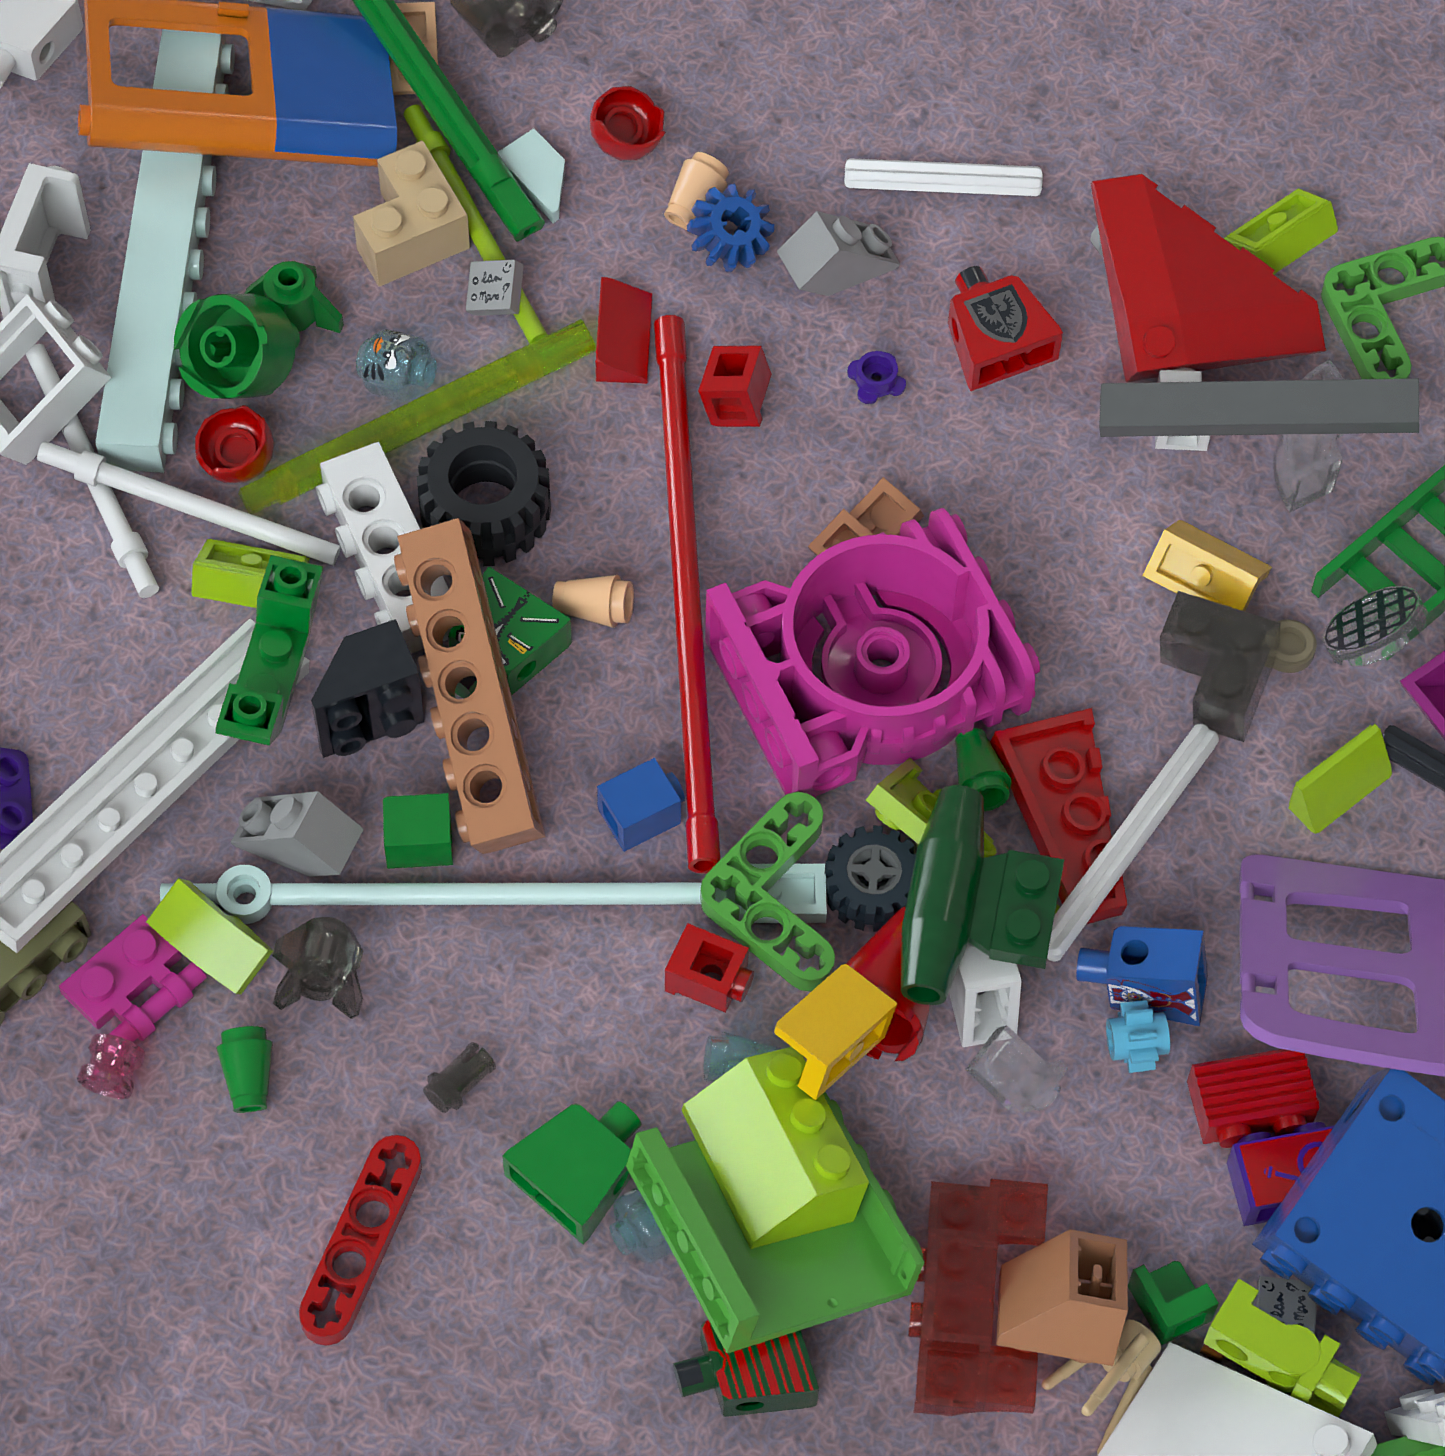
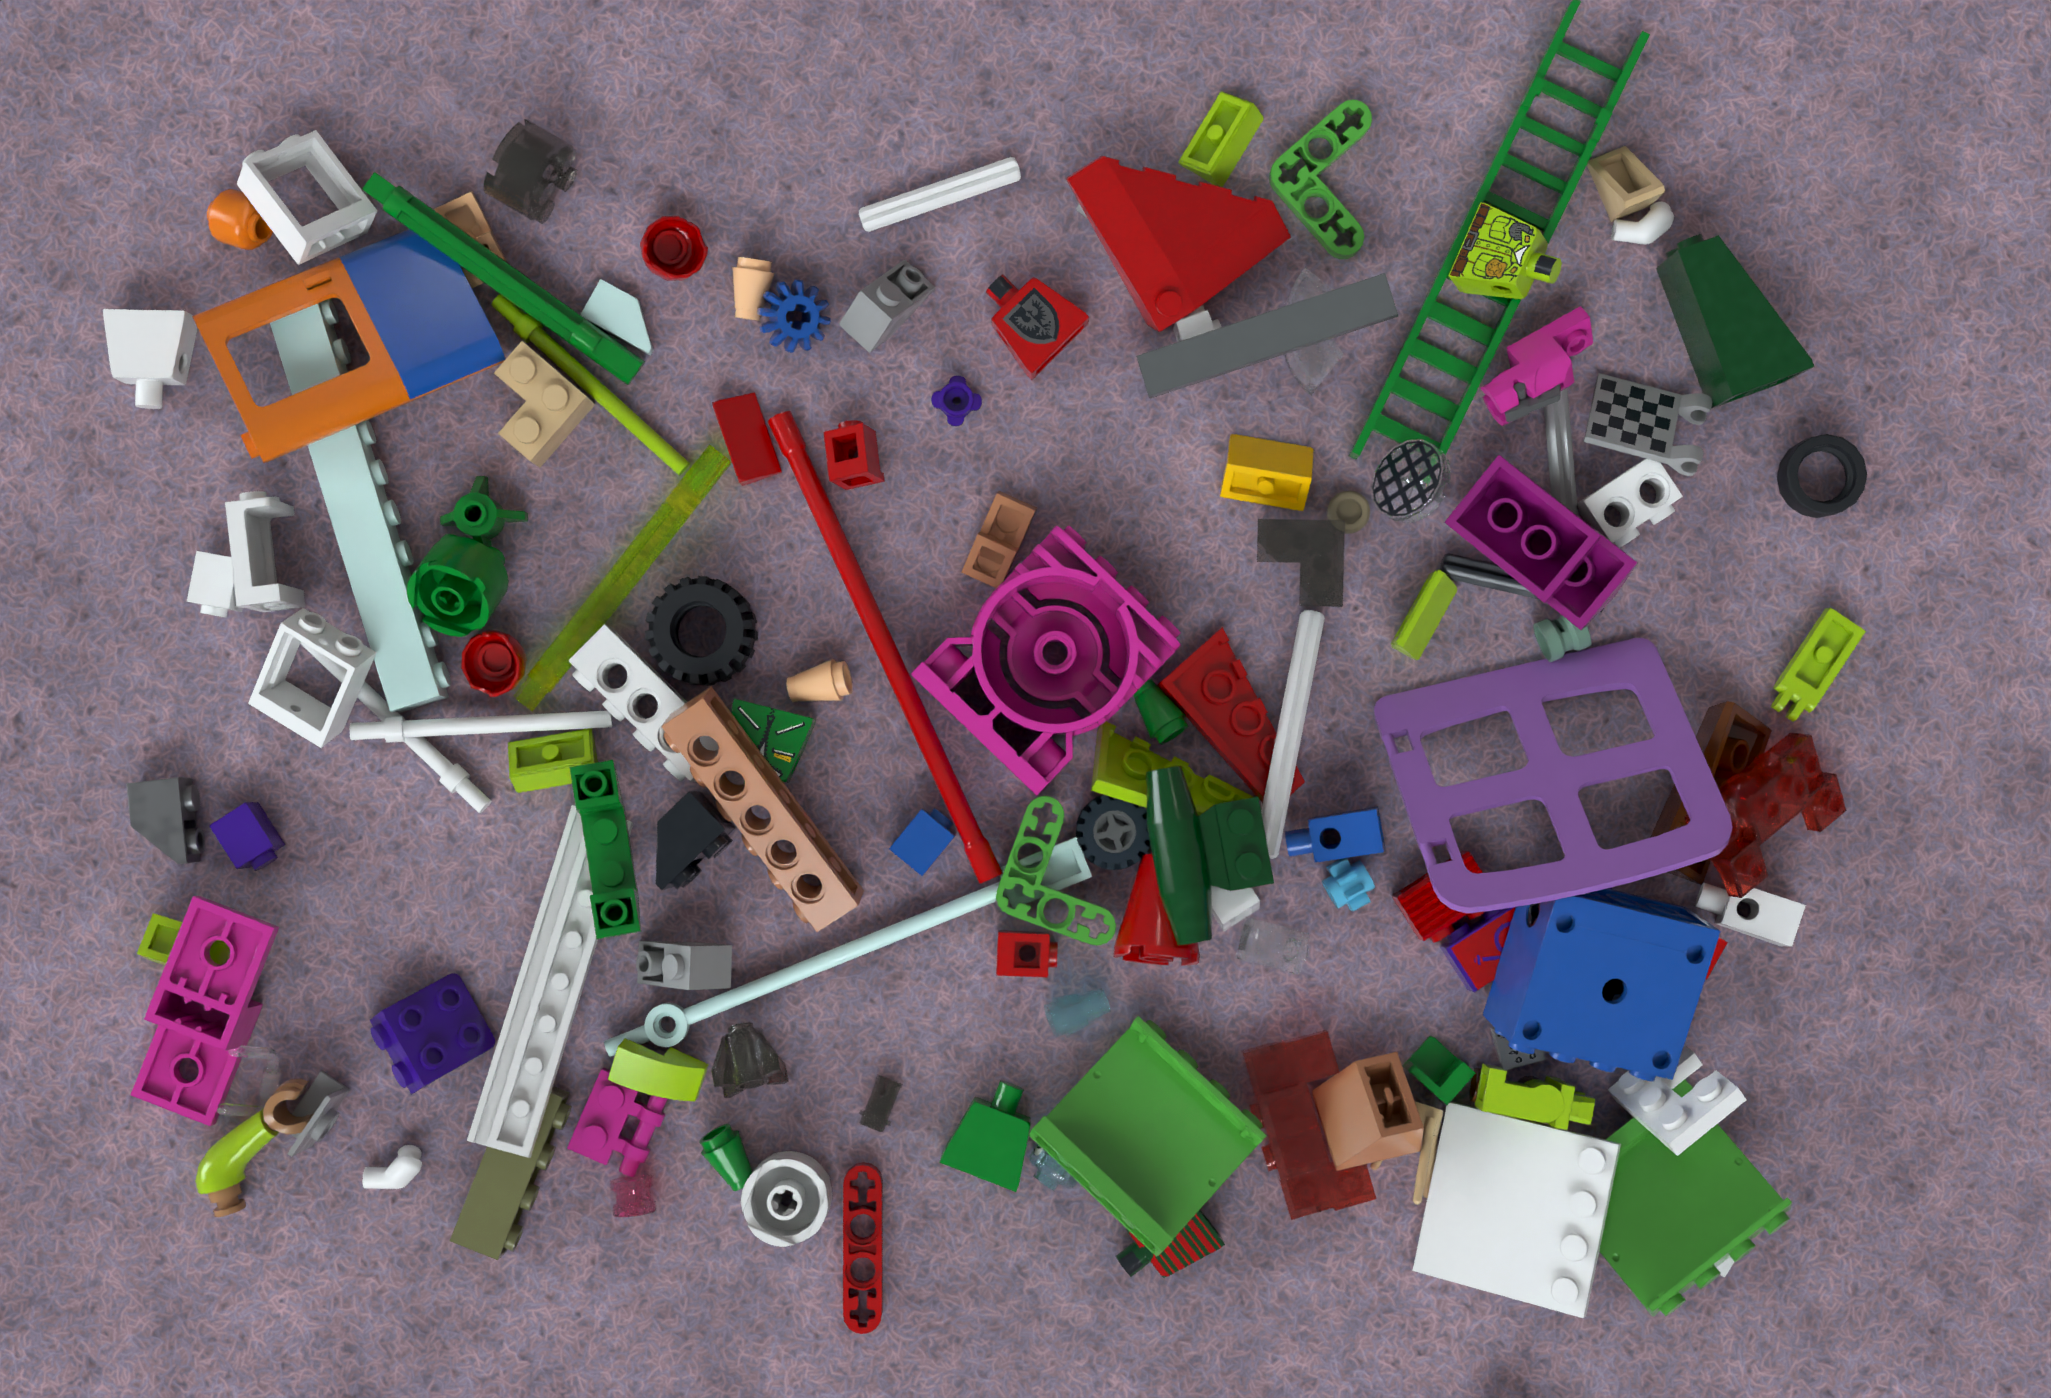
camera: 20 degrees left, 25 degrees up
clear light blue head [356,329,437,401] -> none
green panel [383,793,453,869] -> none
light grey tile [465,260,524,316] -> none
lime slope [681,1047,869,1249] -> none
yellow panel [774,964,897,1100] -> none
none -> white brick [741,1151,832,1247]

